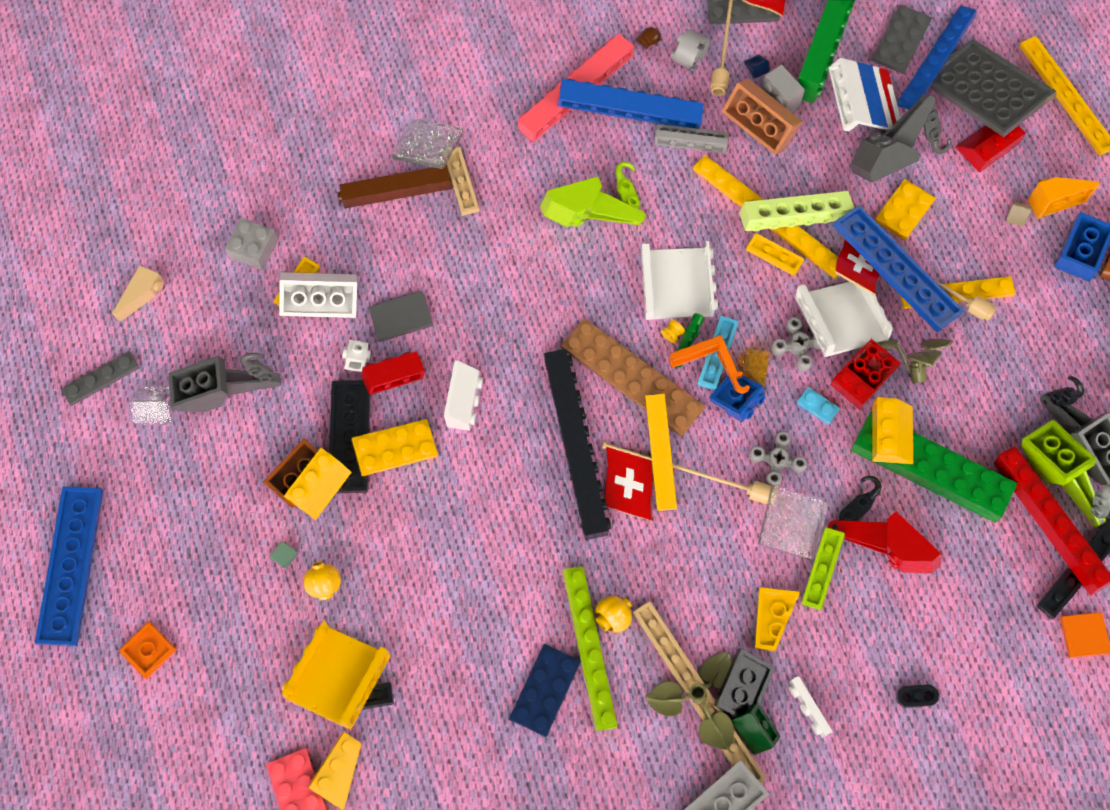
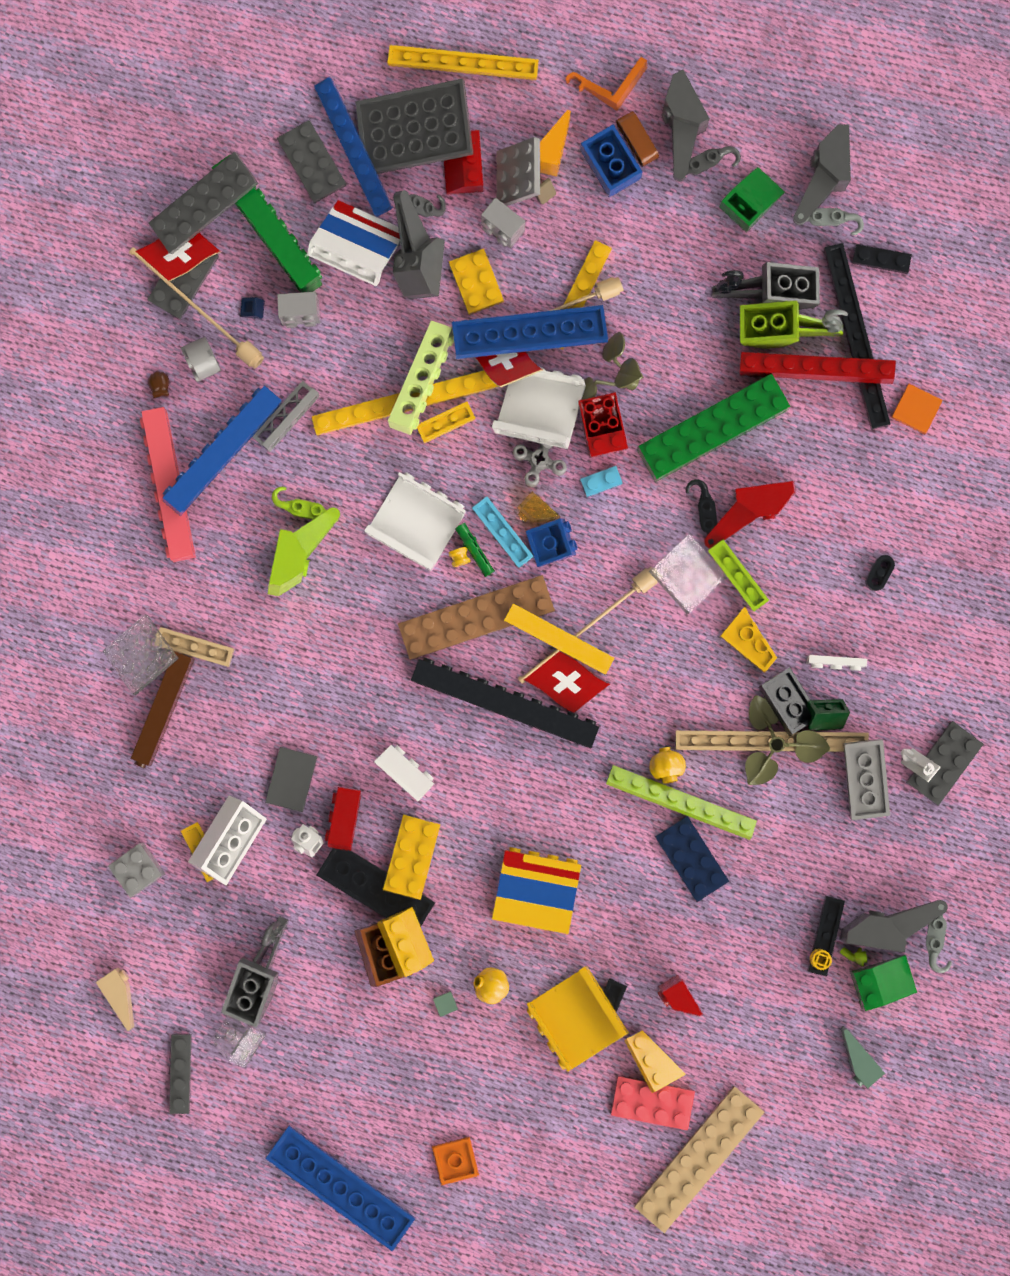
camera: 60 degrees left, 15 degrees up
orange hinge [669,335,750,394] -> none
nougat brick [721,78,803,155] -> none
light grey gear [749,431,808,488] -> none
yellow slope [872,397,913,464] -> none
none -> light grey brick [481,197,525,248]
none -> panel [492,847,581,934]
none -> light grey plate [496,137,540,206]
none -> red slope [657,974,703,1016]

